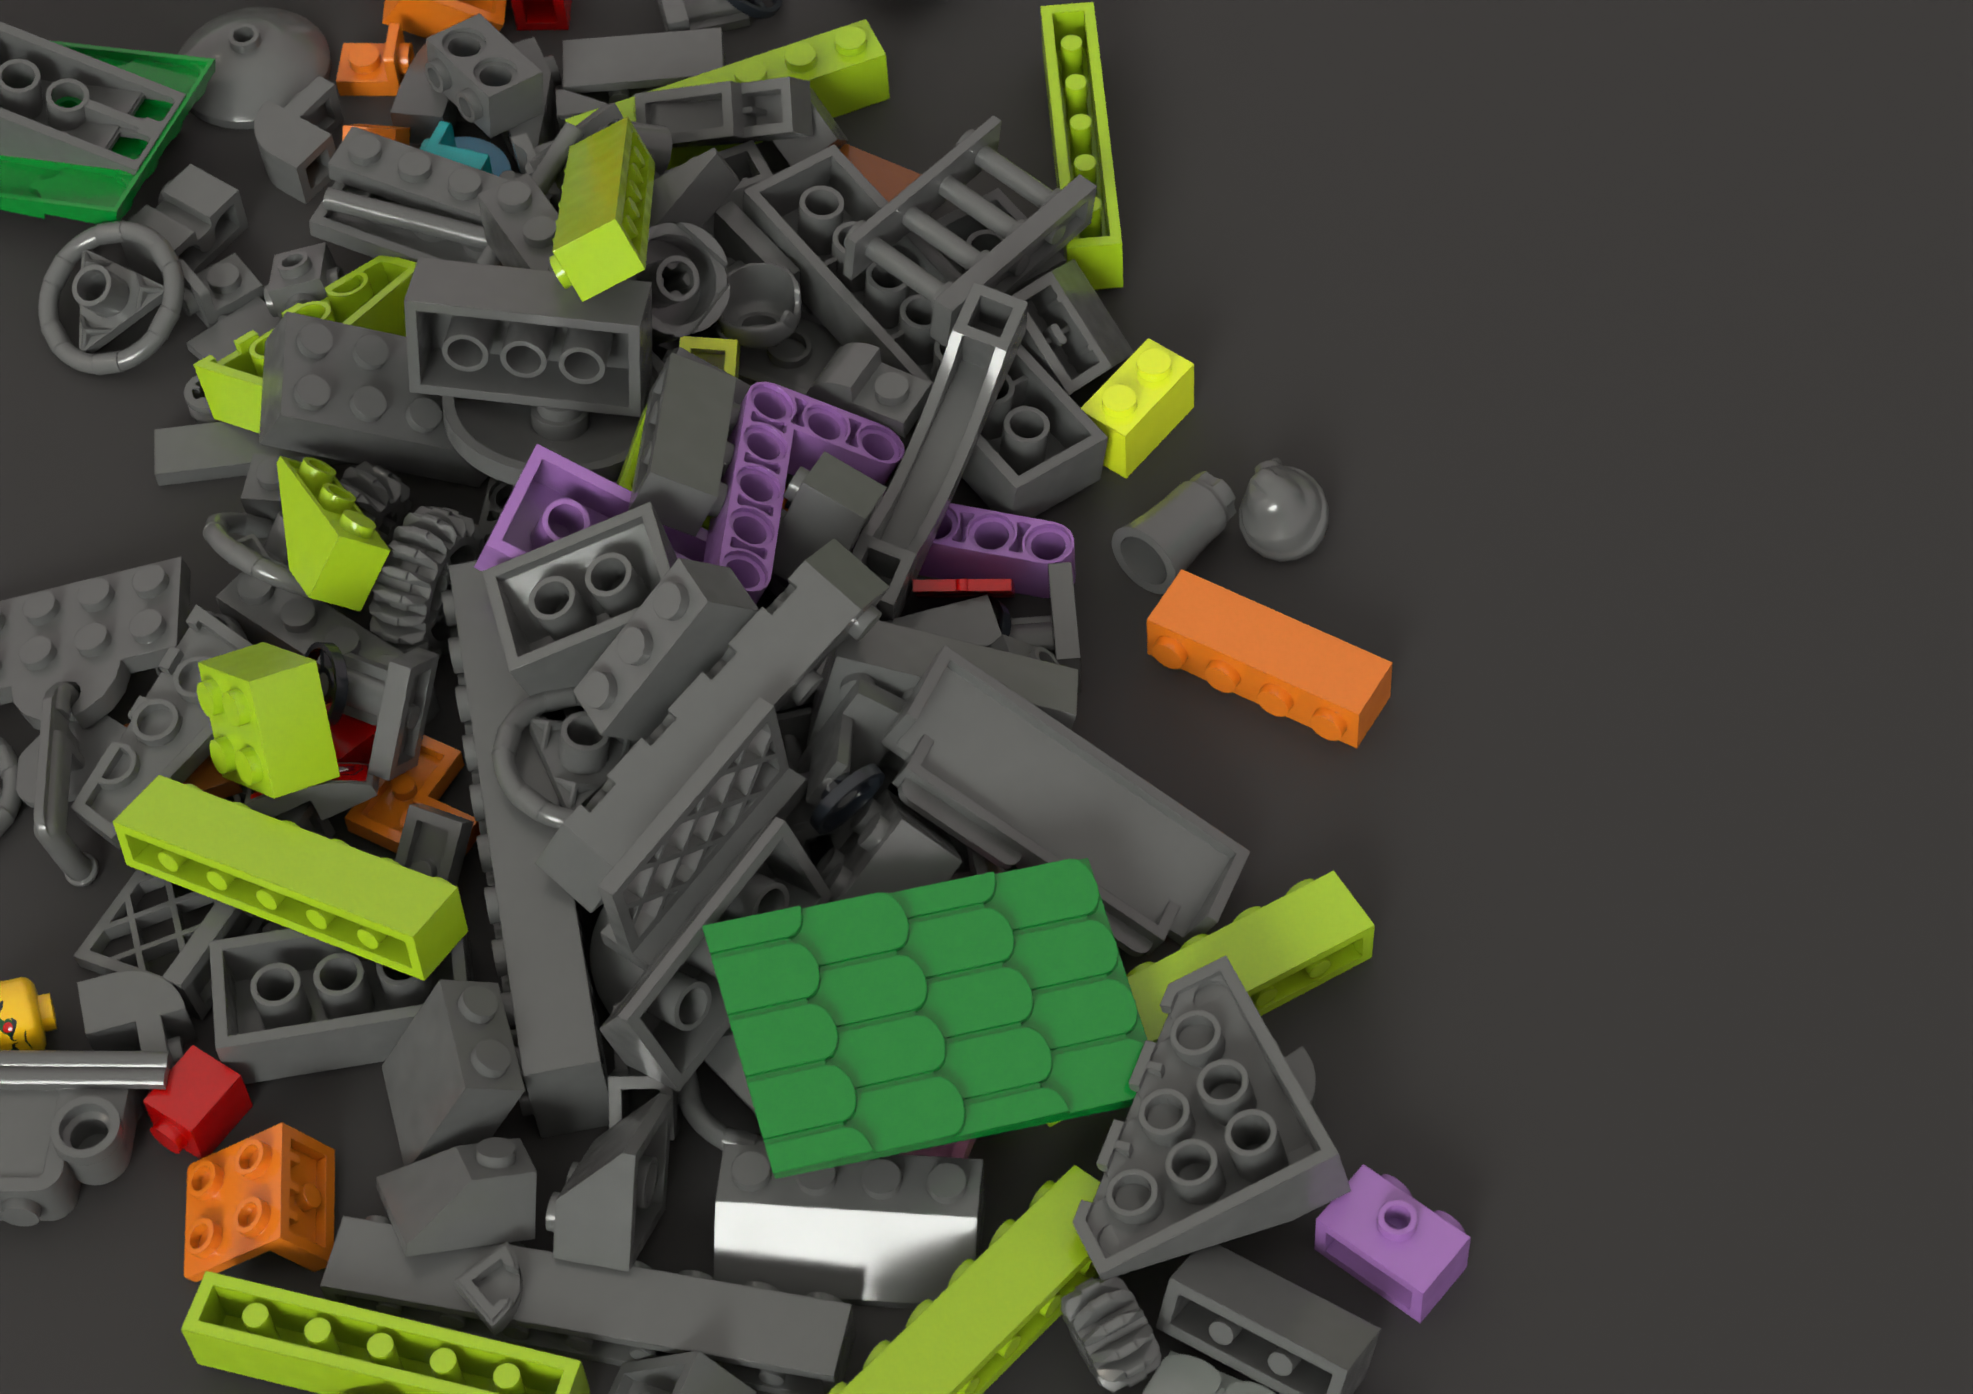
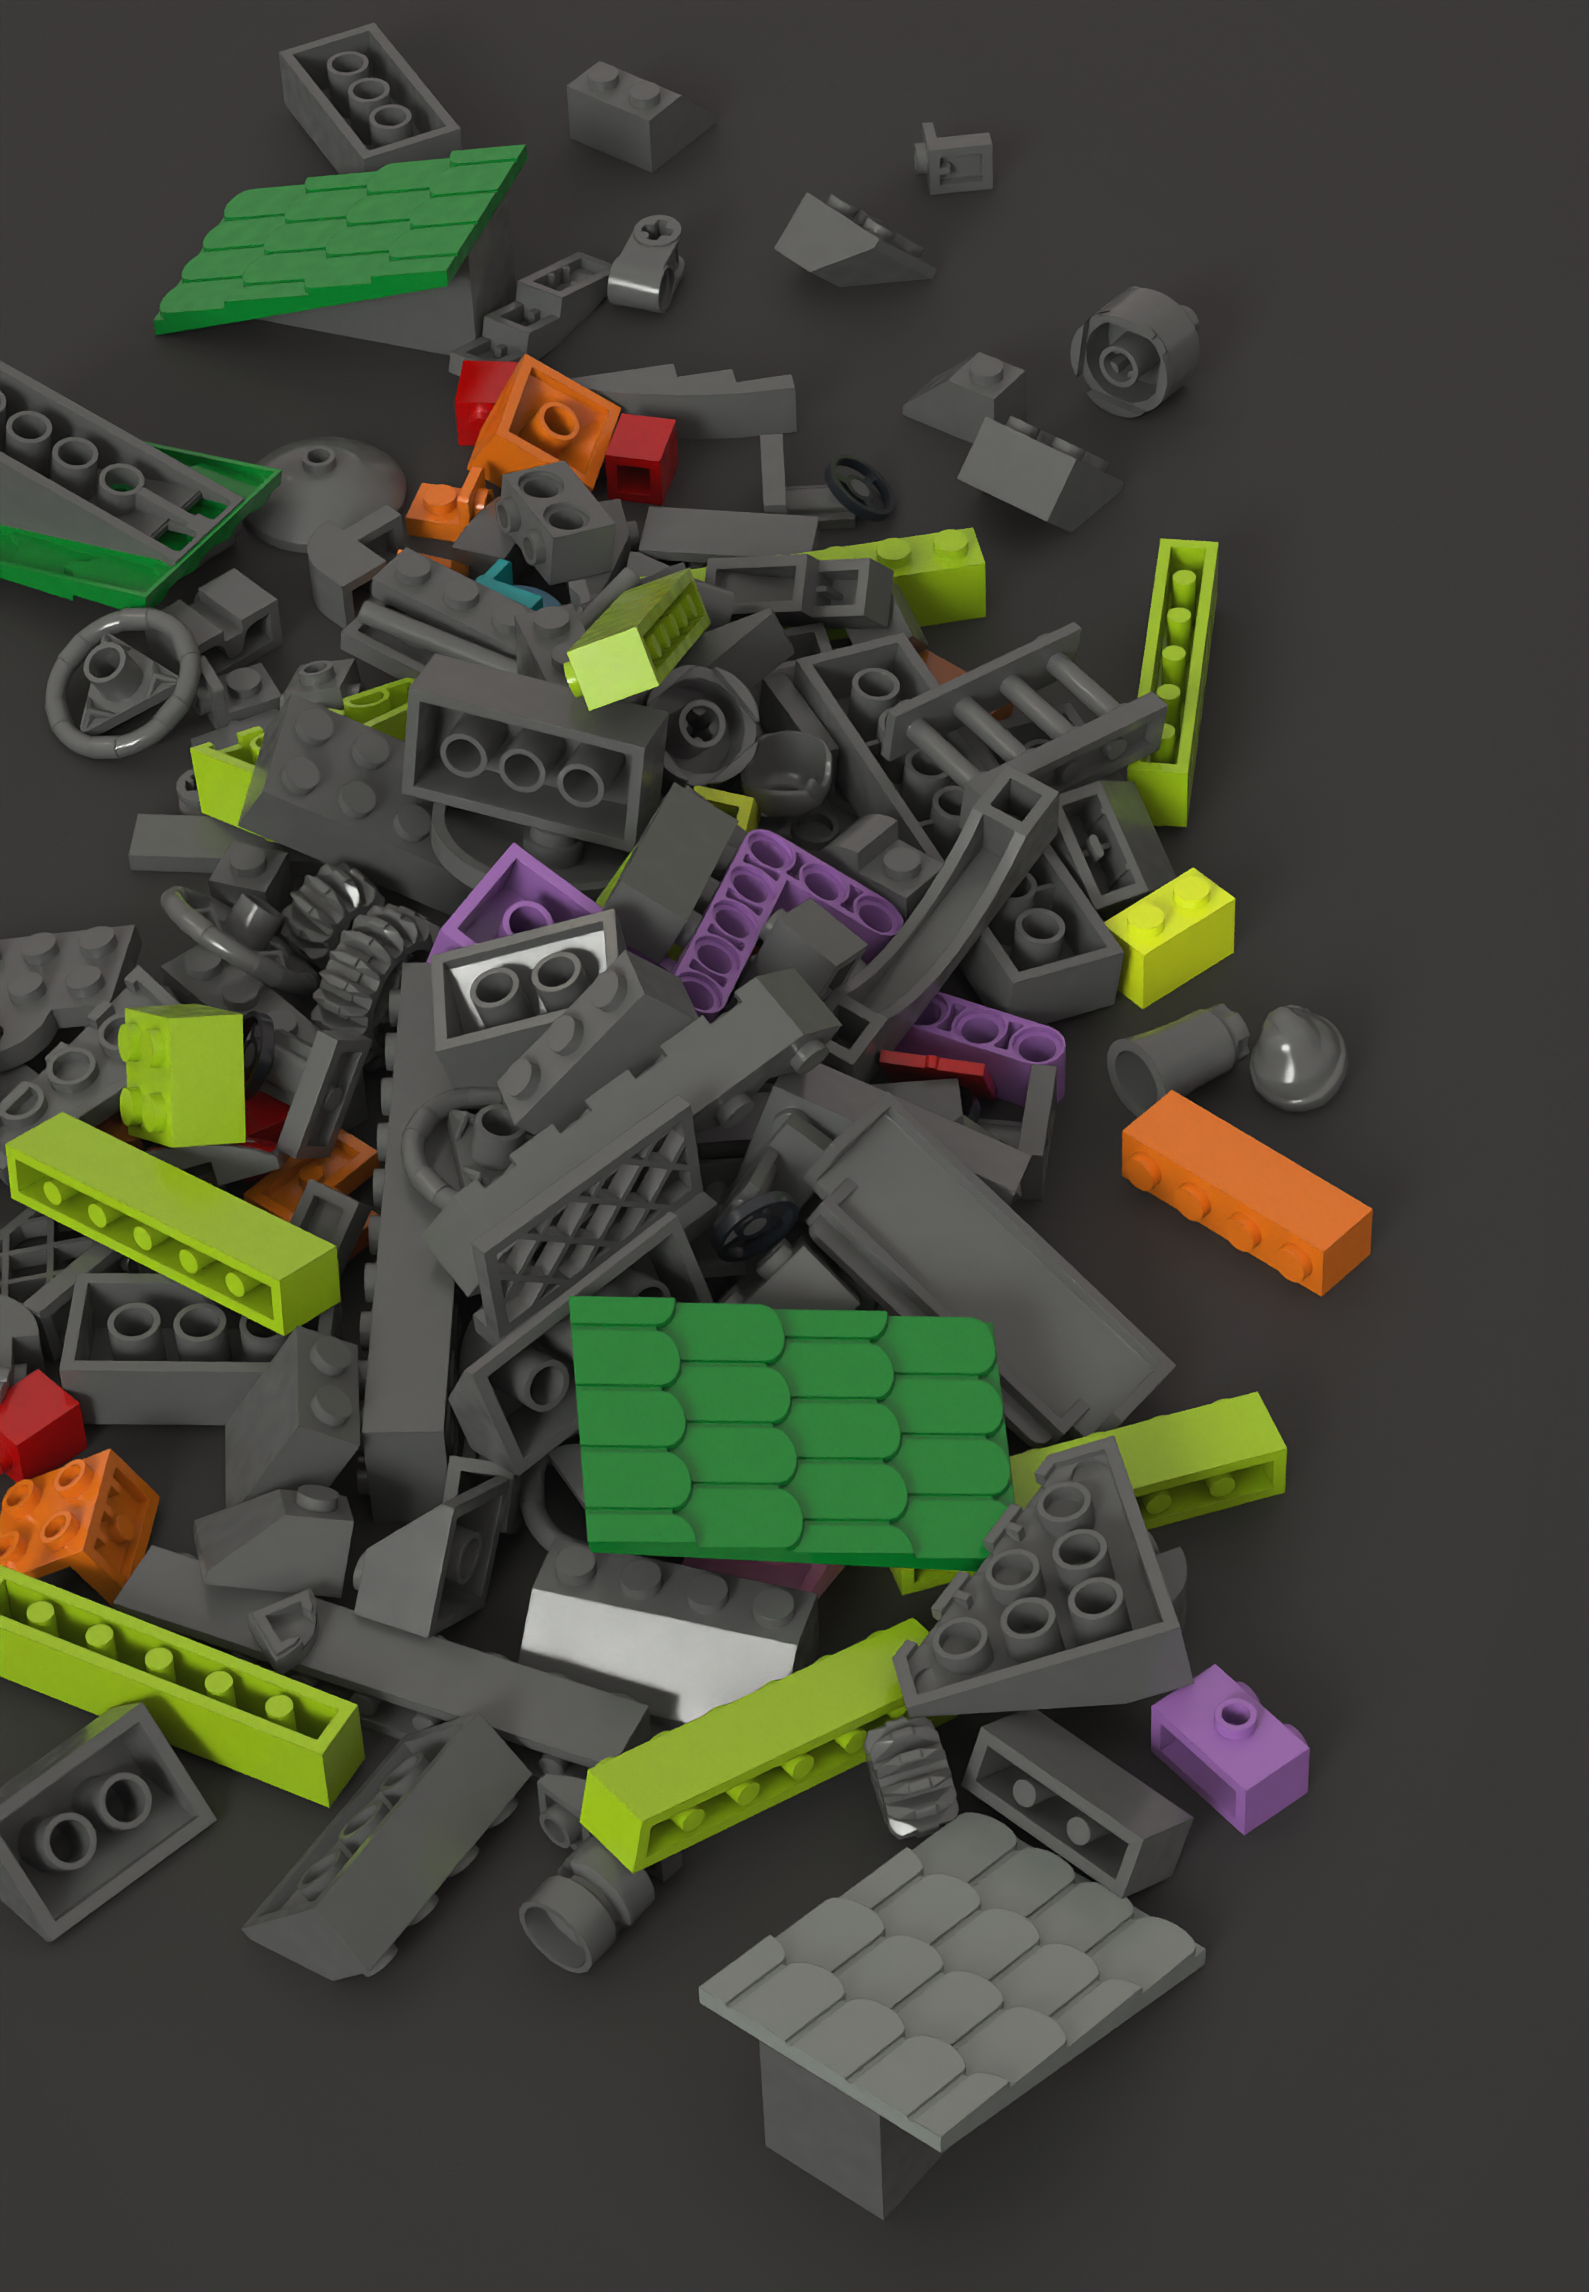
camera: 10 degrees right, 10 degrees down
lime slope [277,456,391,612] -> none

